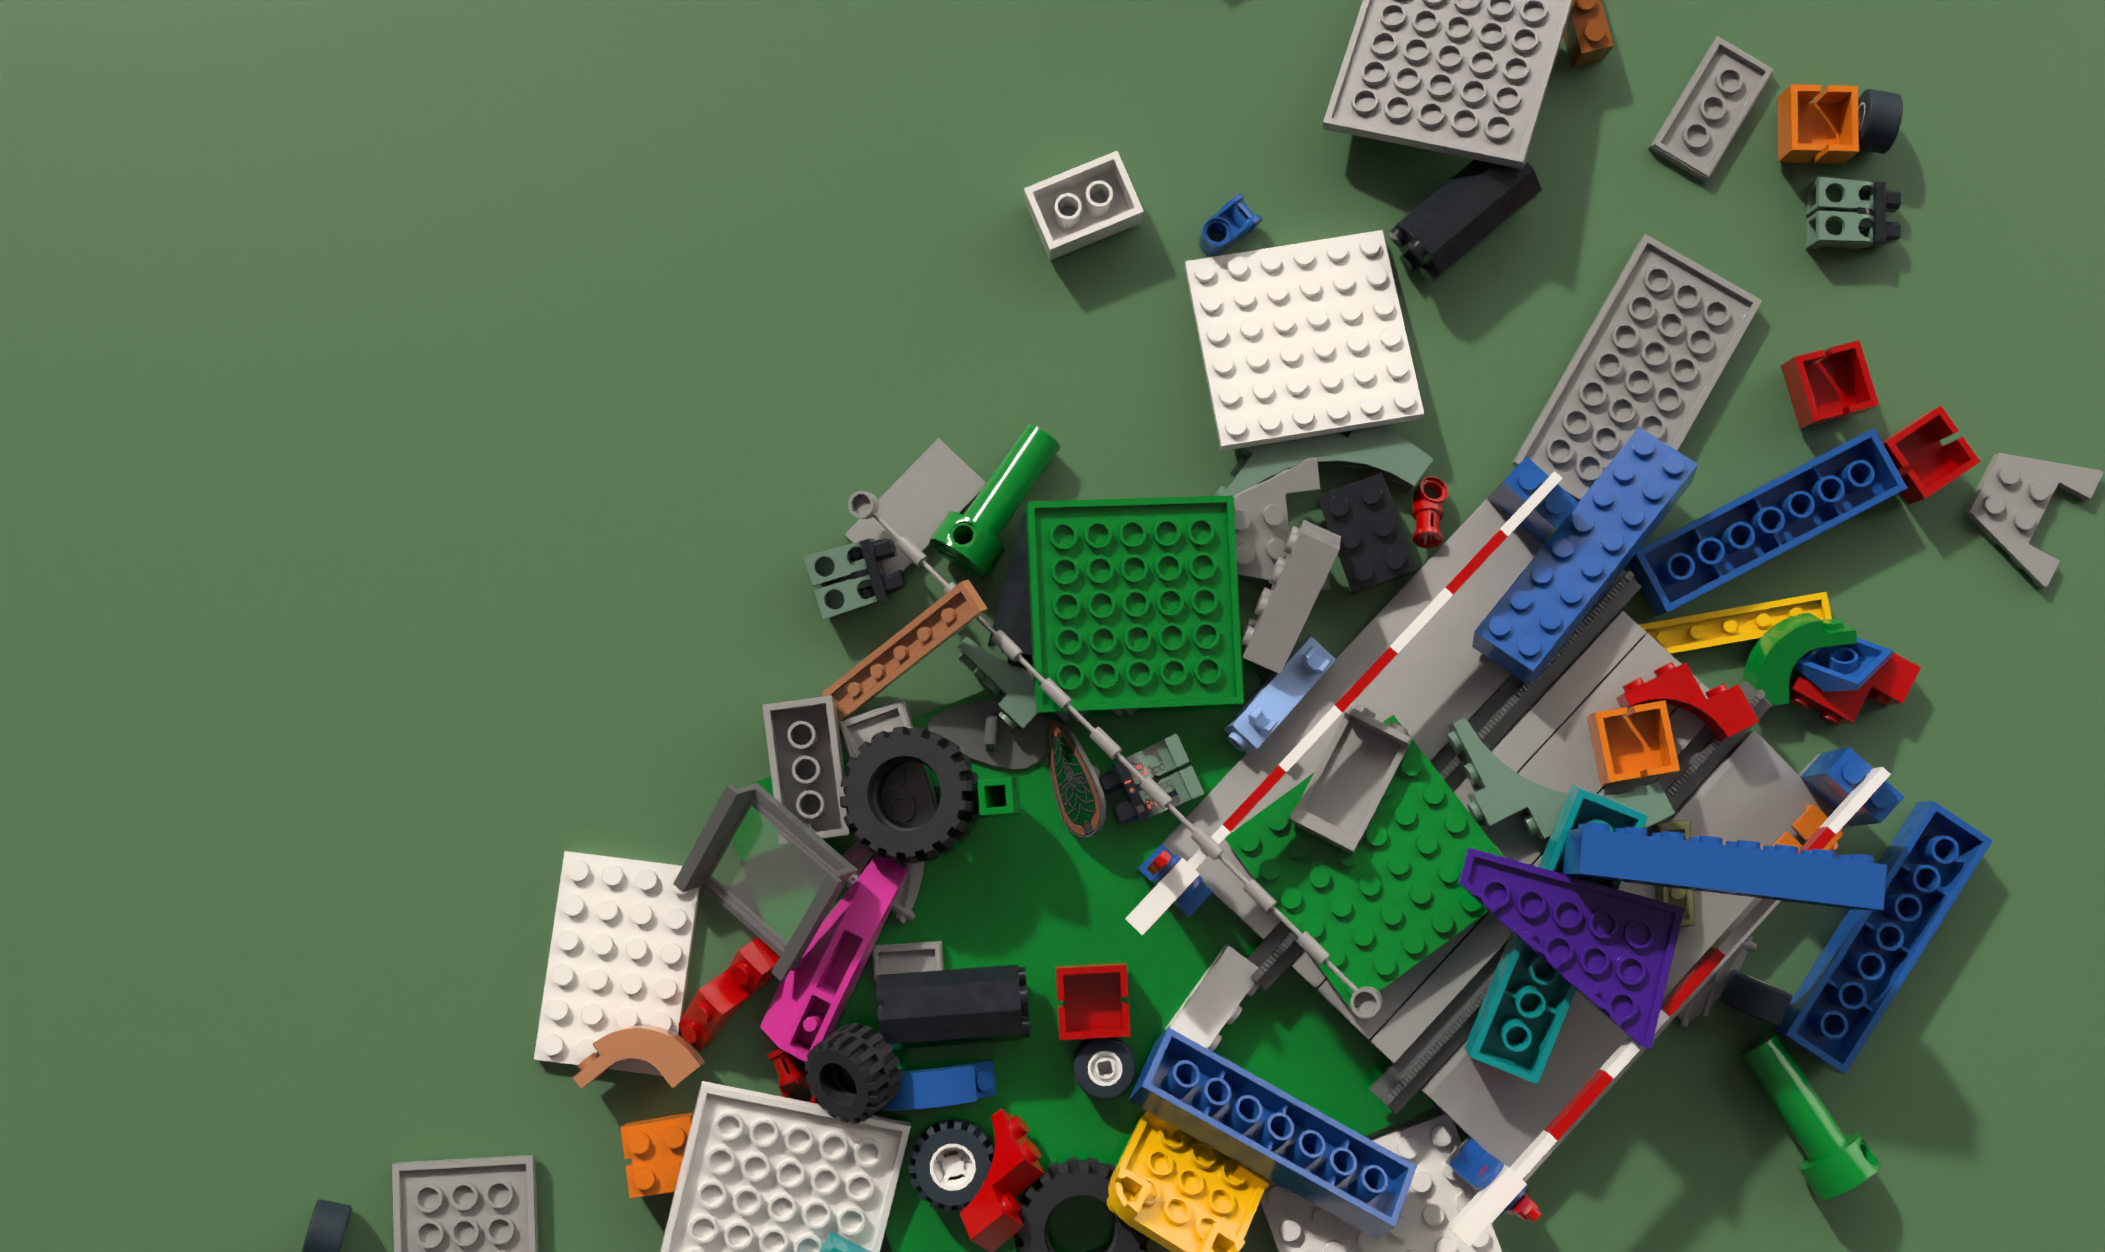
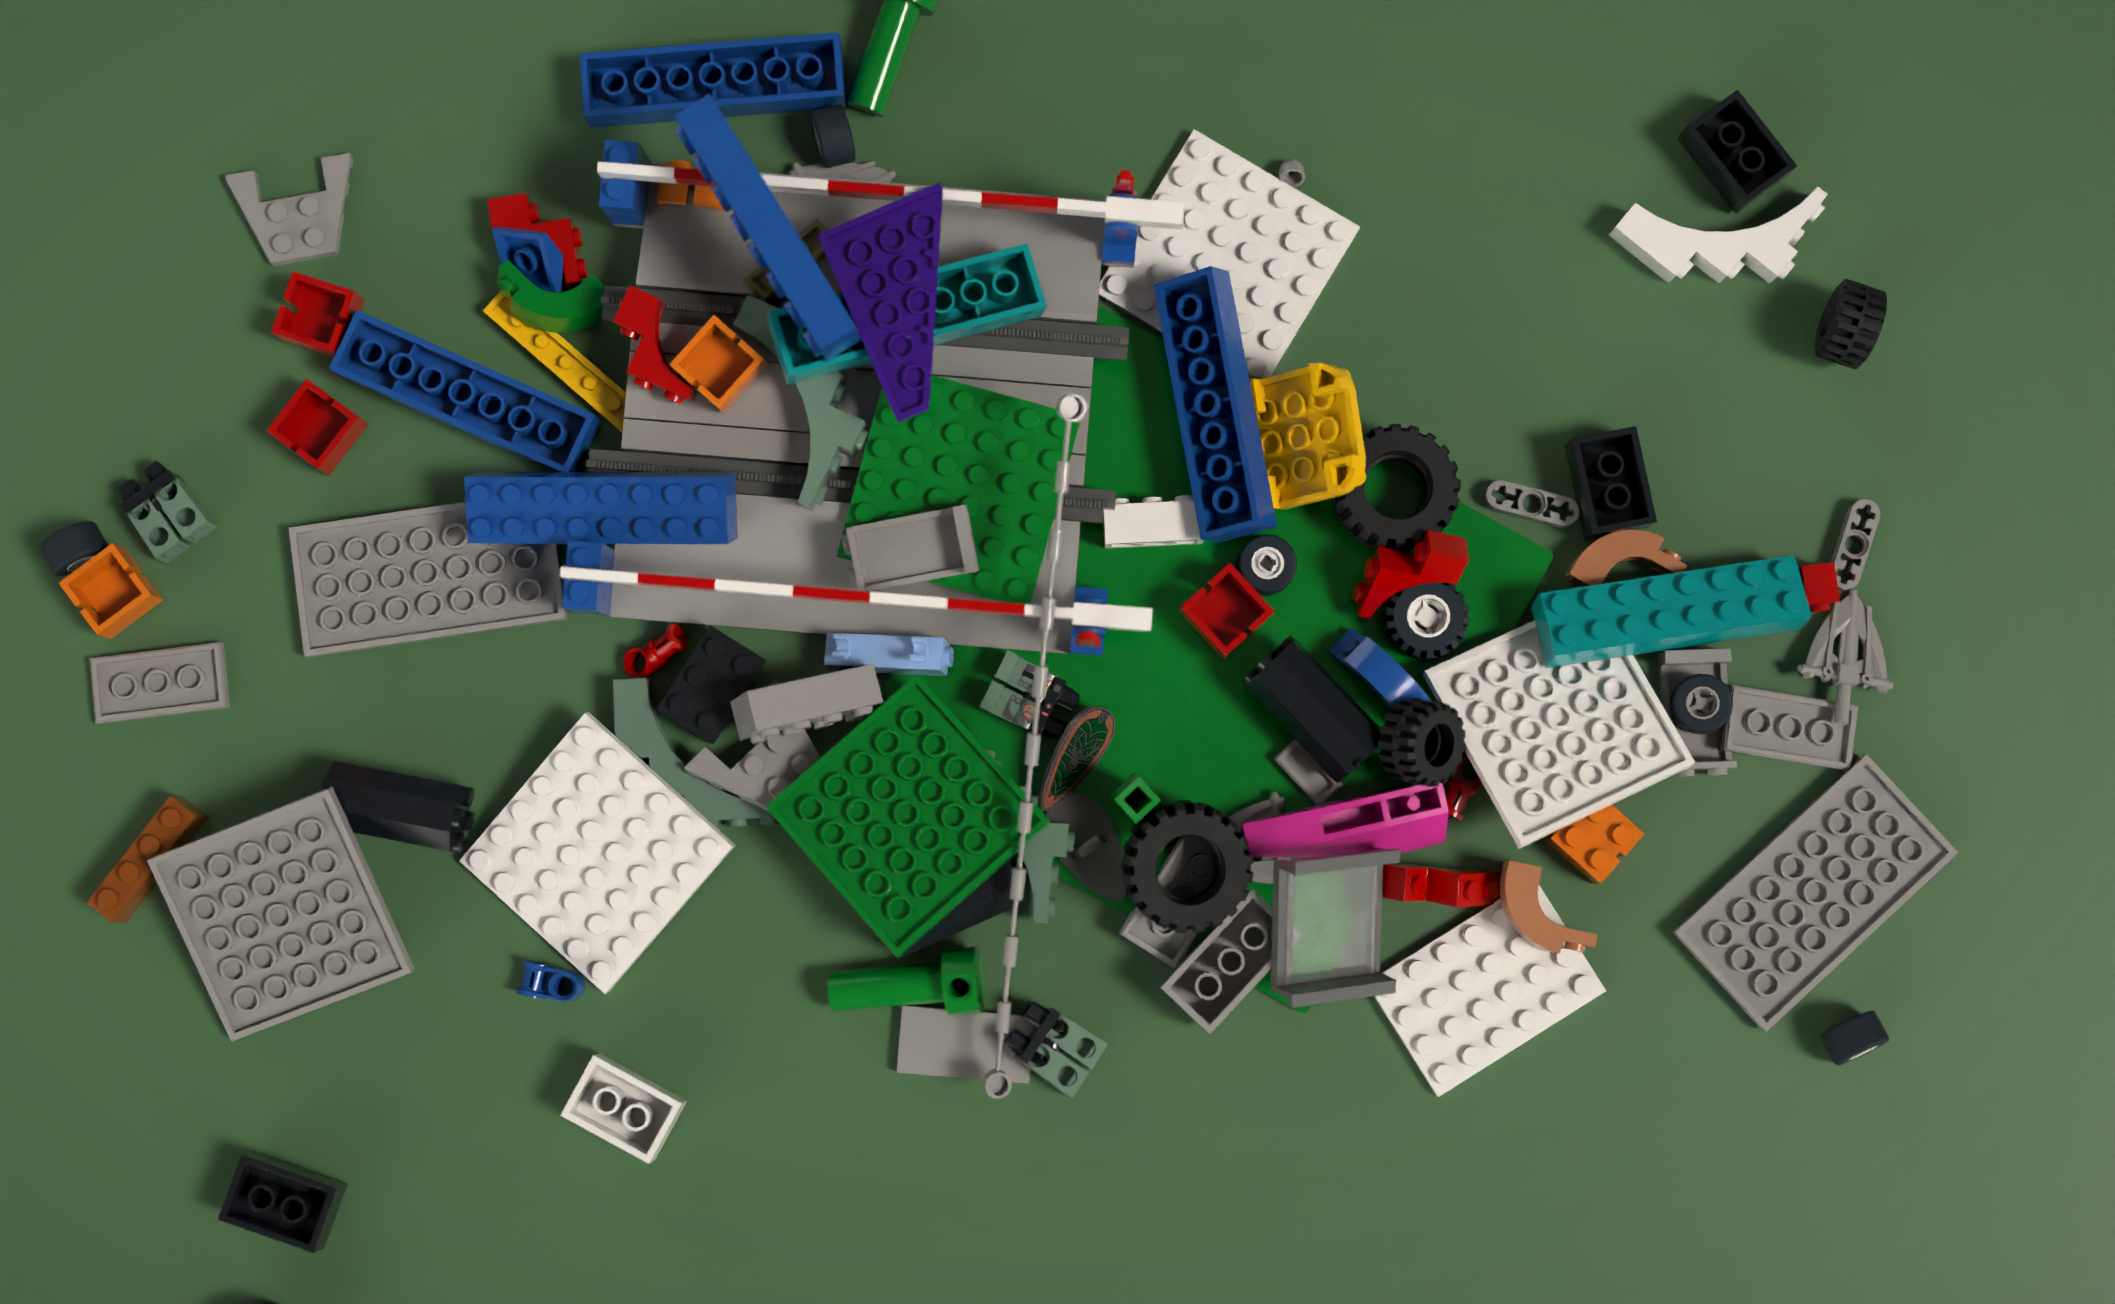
camera: 125 degrees left, 0 degrees up
nougat plate [822,580,987,722] -> none

